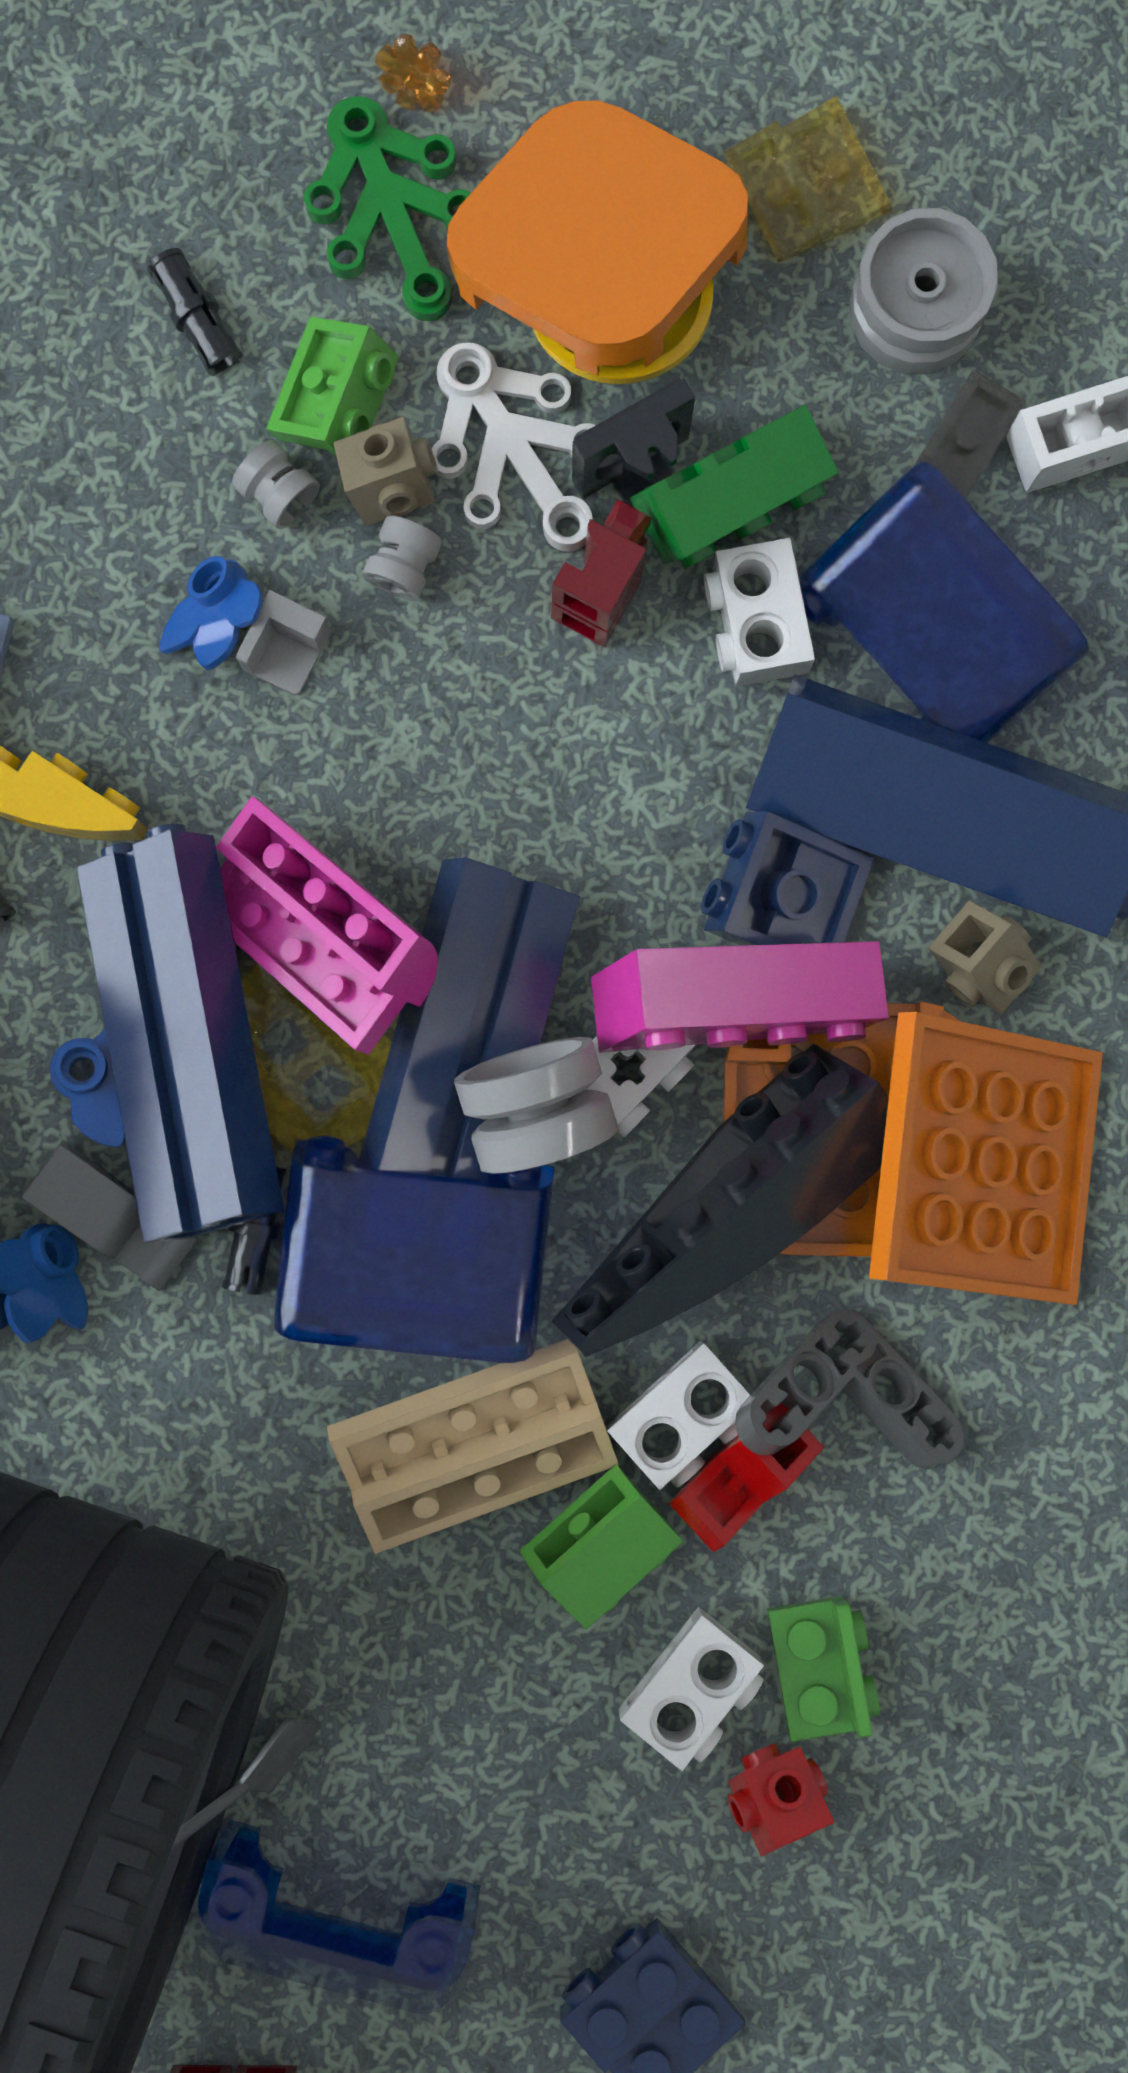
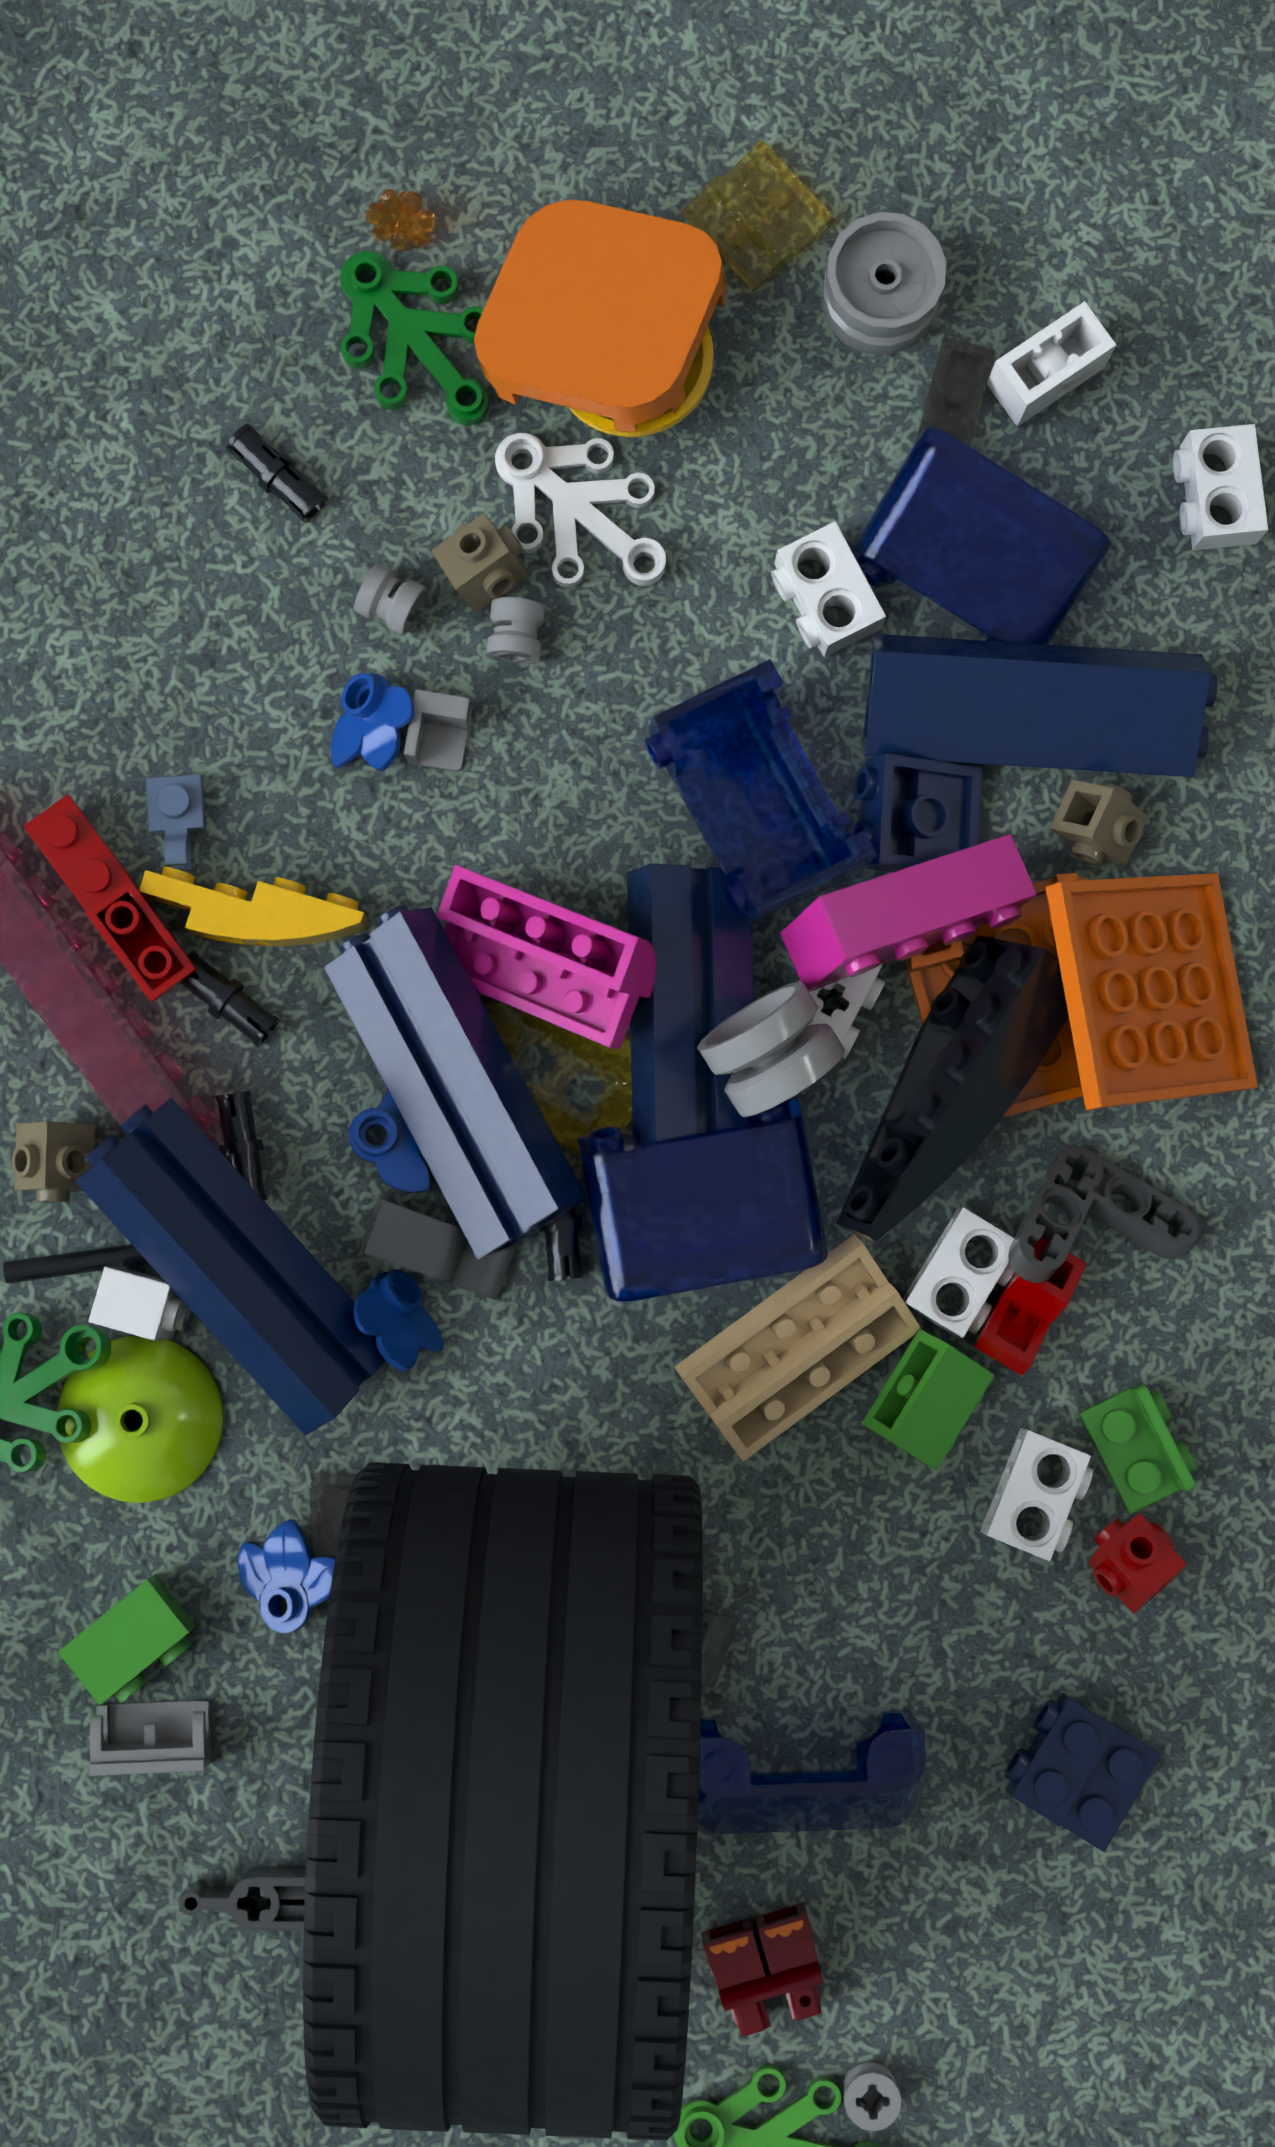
camera: 20 degrees left, 0 degrees up
bright green bracket [266,316,398,458] -> none
dark red hips [551,500,651,648] -> none
black piece [572,378,696,507] -> none
green wedge [630,404,839,569] -> none
none -> clear blue windscreen [645,659,877,921]

